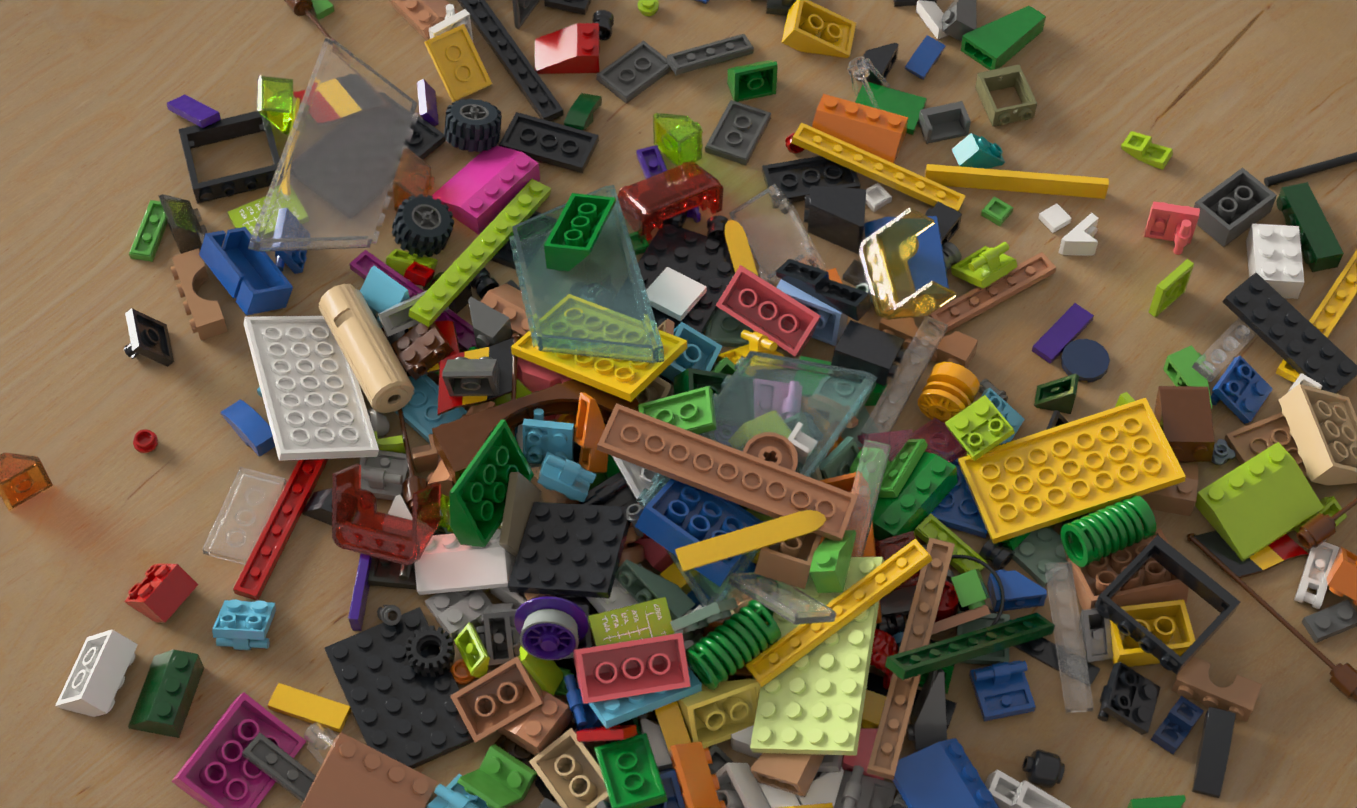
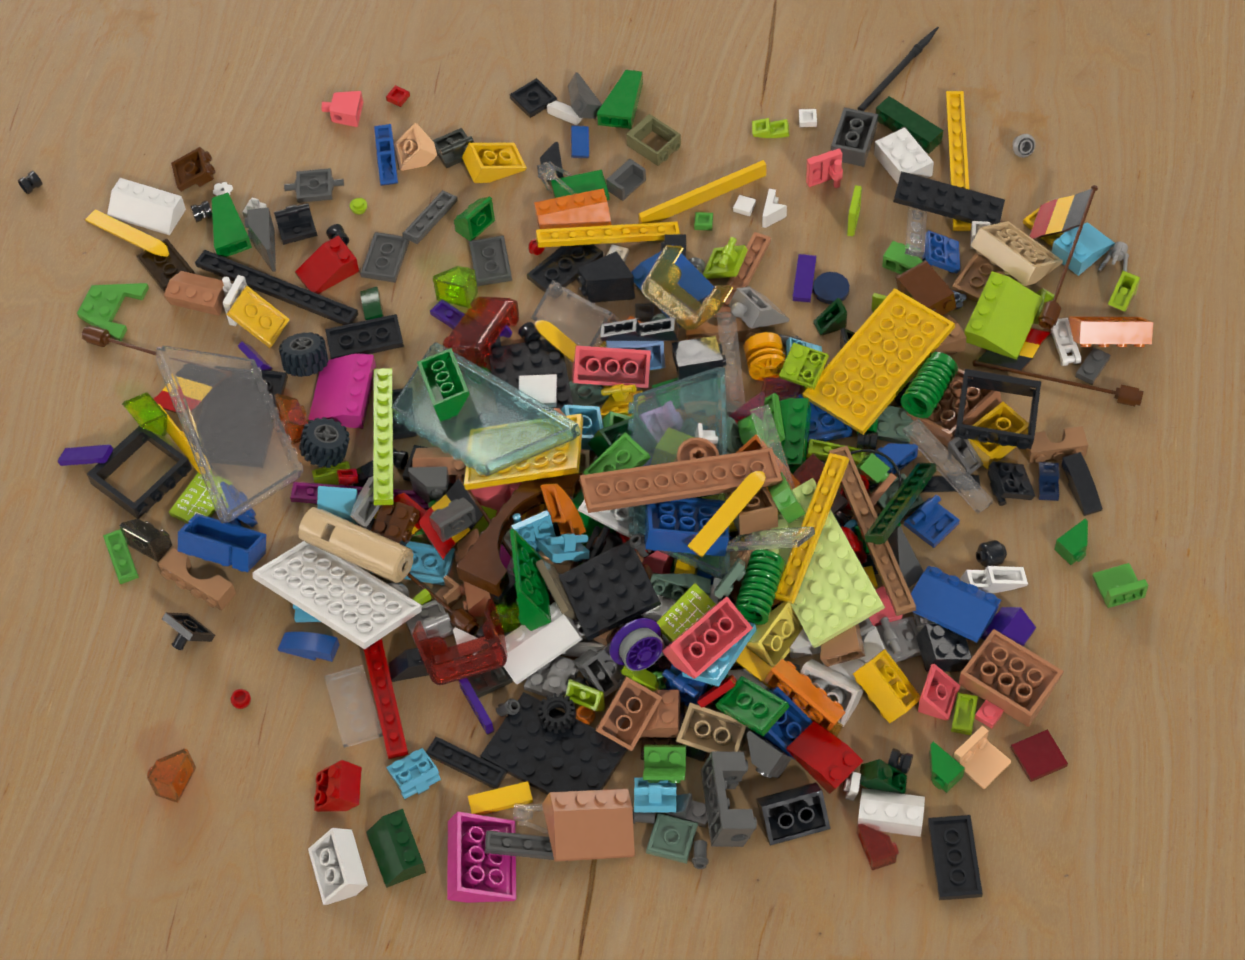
camera: 30 degrees left, 0 degrees up
teal slope [952,133,1005,169] -> none
none -> black tile [426,737,507,789]
none -> light grey slope [728,286,790,329]
none -> white plate [799,109,817,127]

